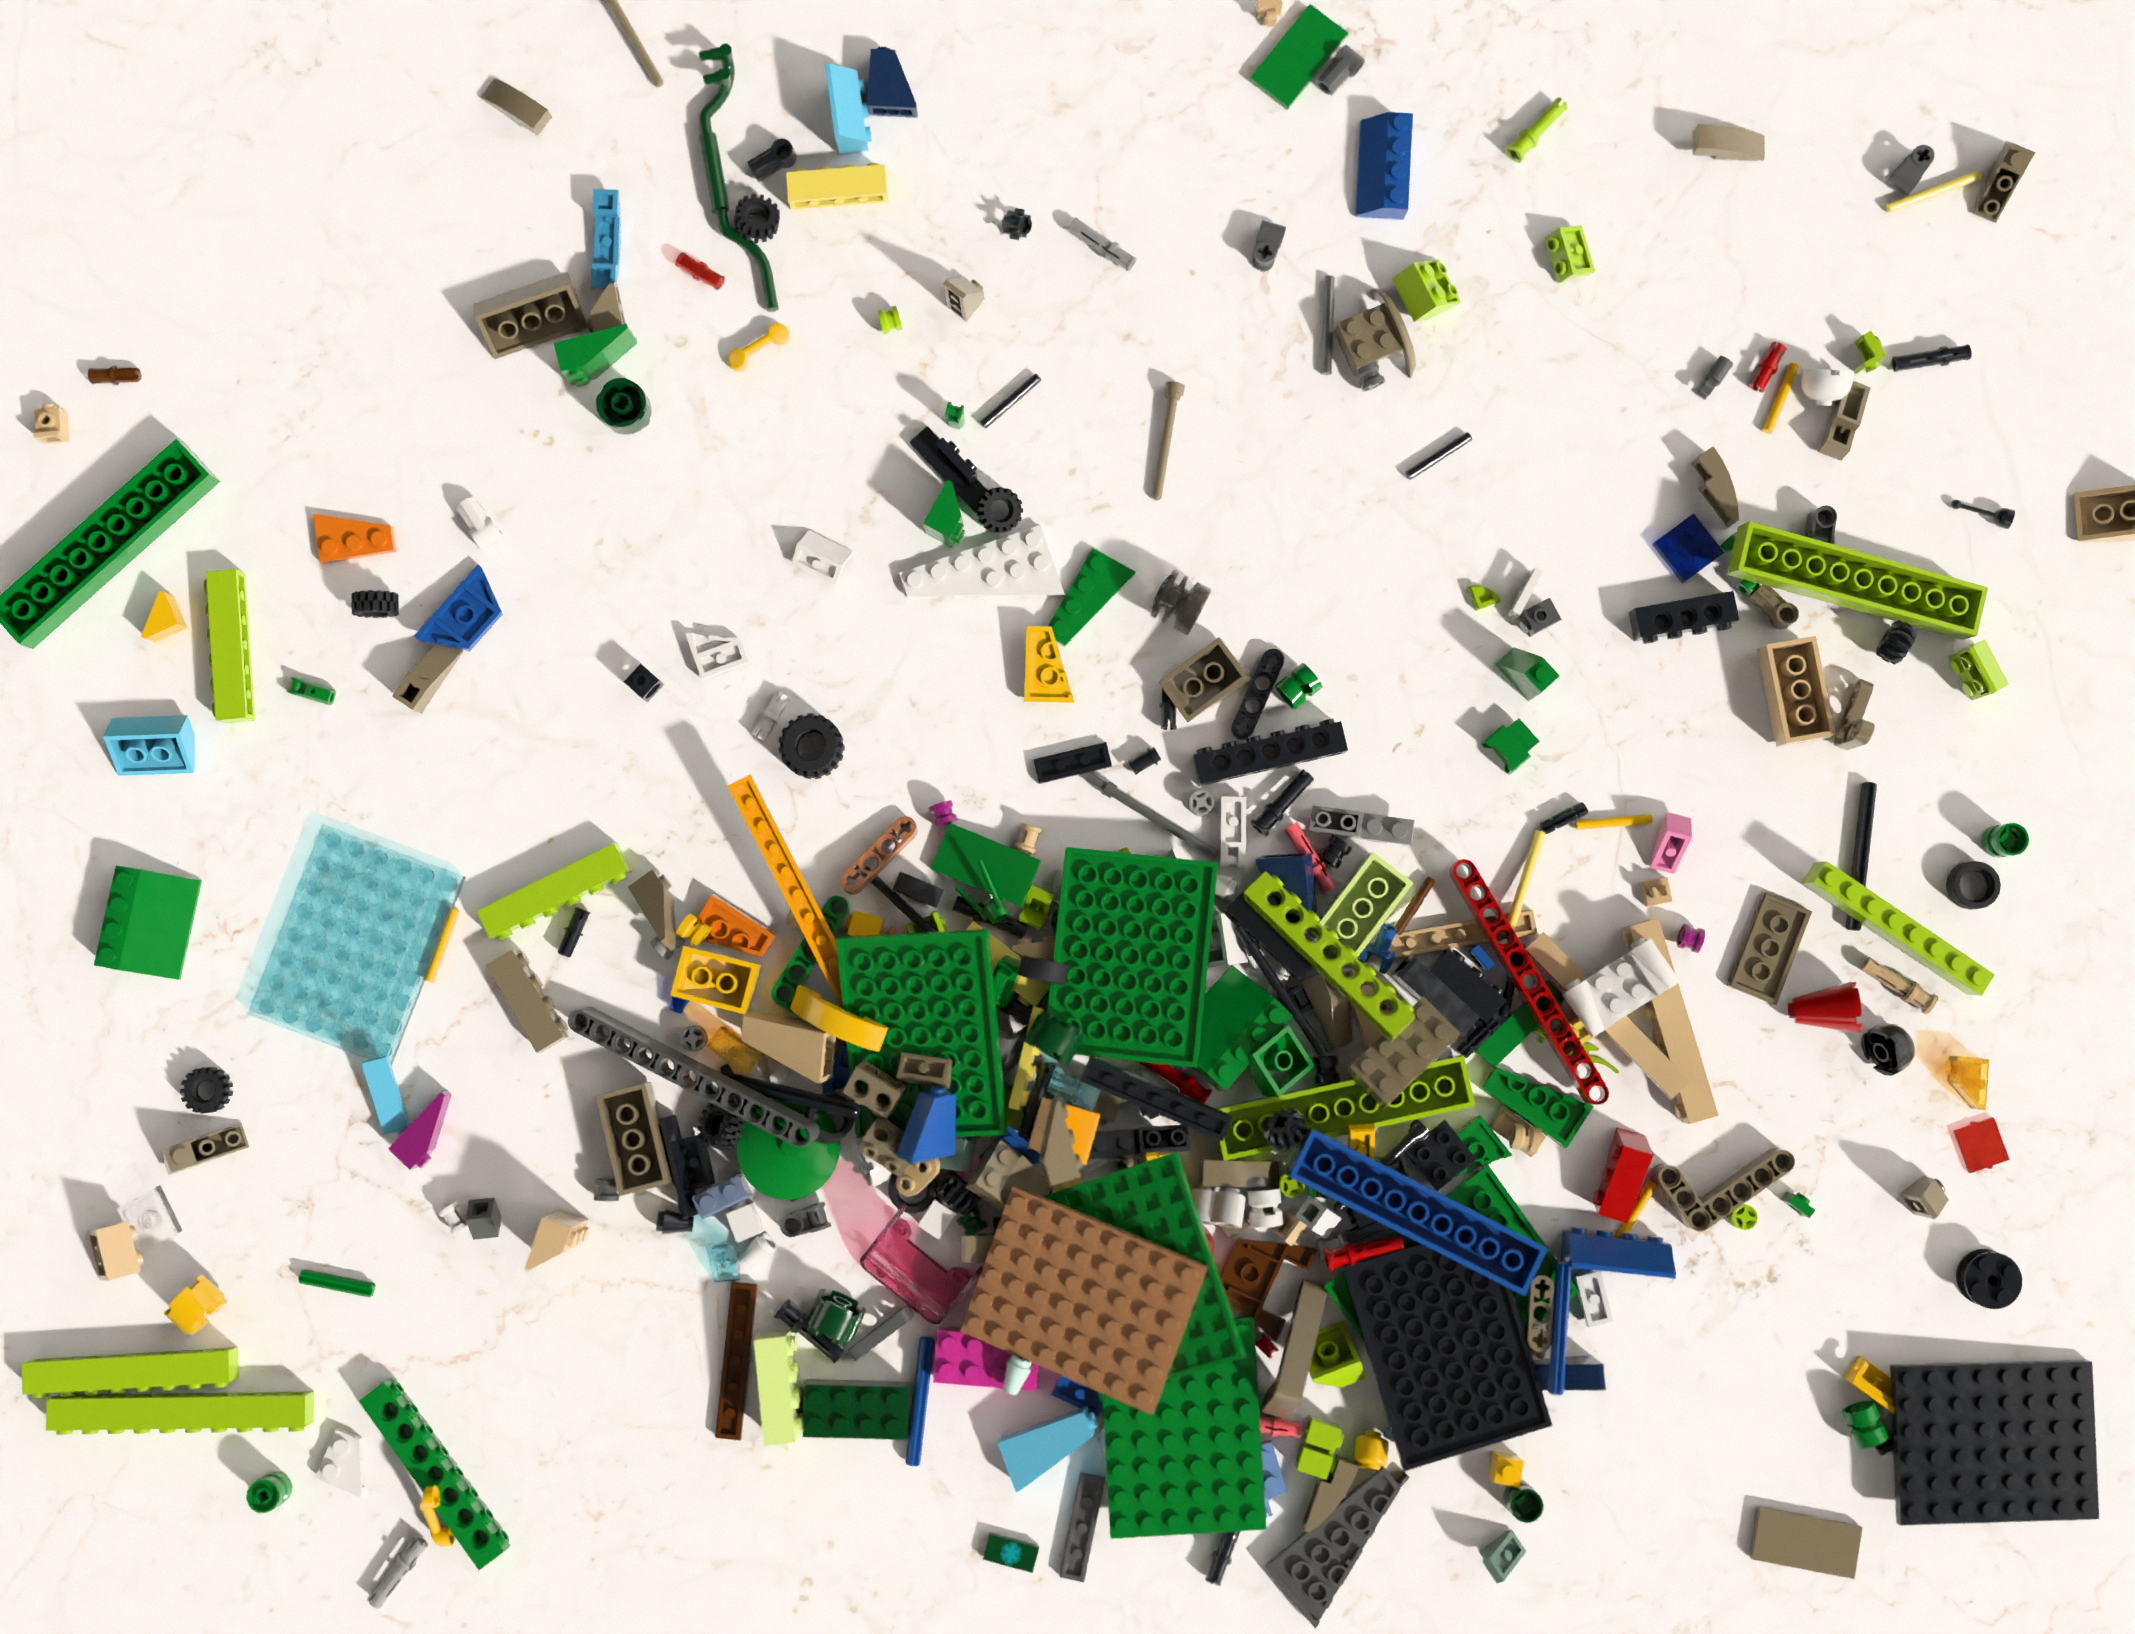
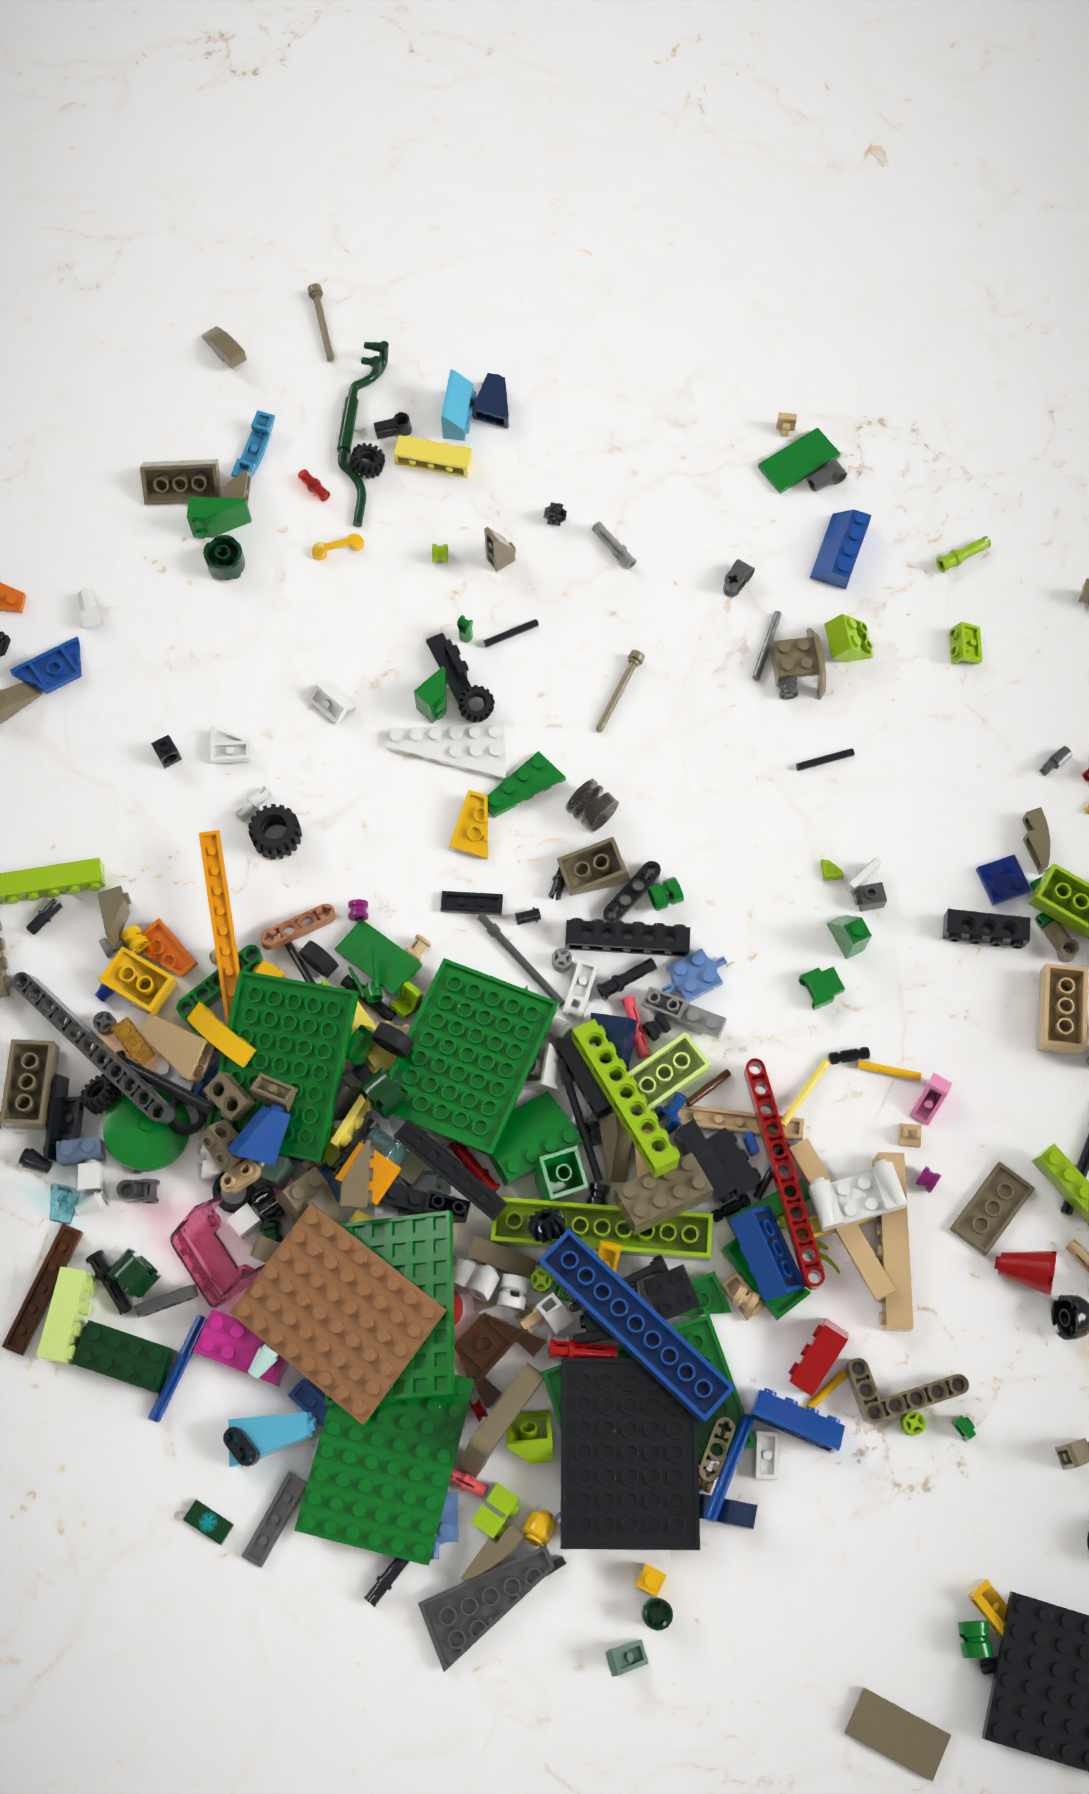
camera: 15 degrees right, 15 degrees down
none -> black beam [223,1427,260,1467]
none -> medium blue plate [662,948,727,1002]
none -> blue slope [729,1206,805,1302]

